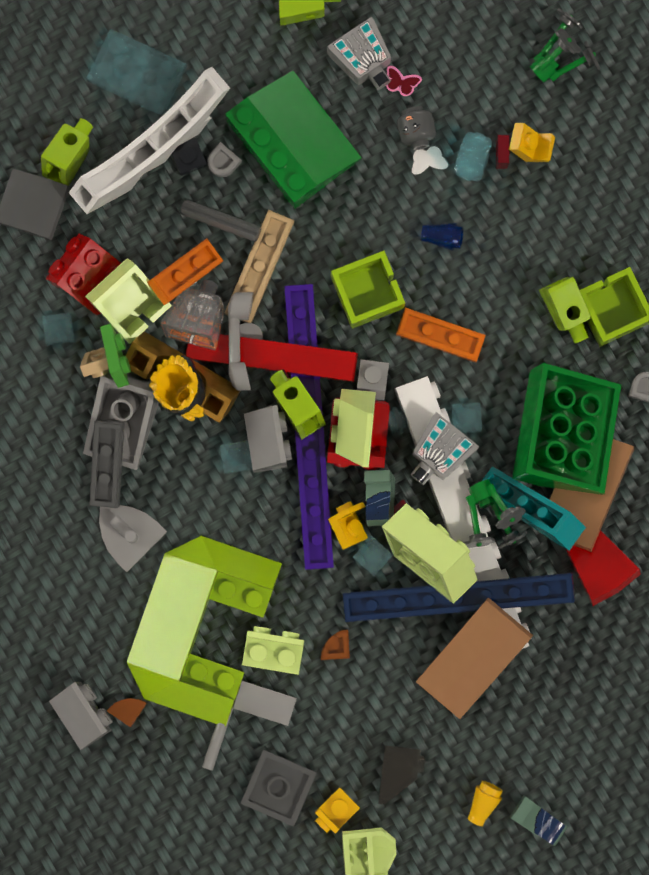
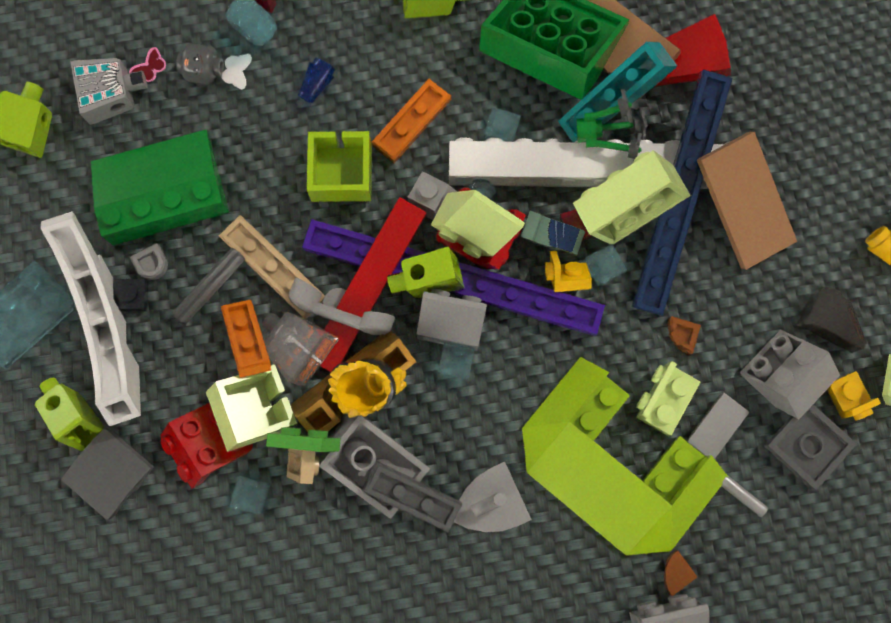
camera: 70 degrees left, 5 degrees down
torso [410,412,479,485] -> none
none -> light grey slope [740,329,840,420]

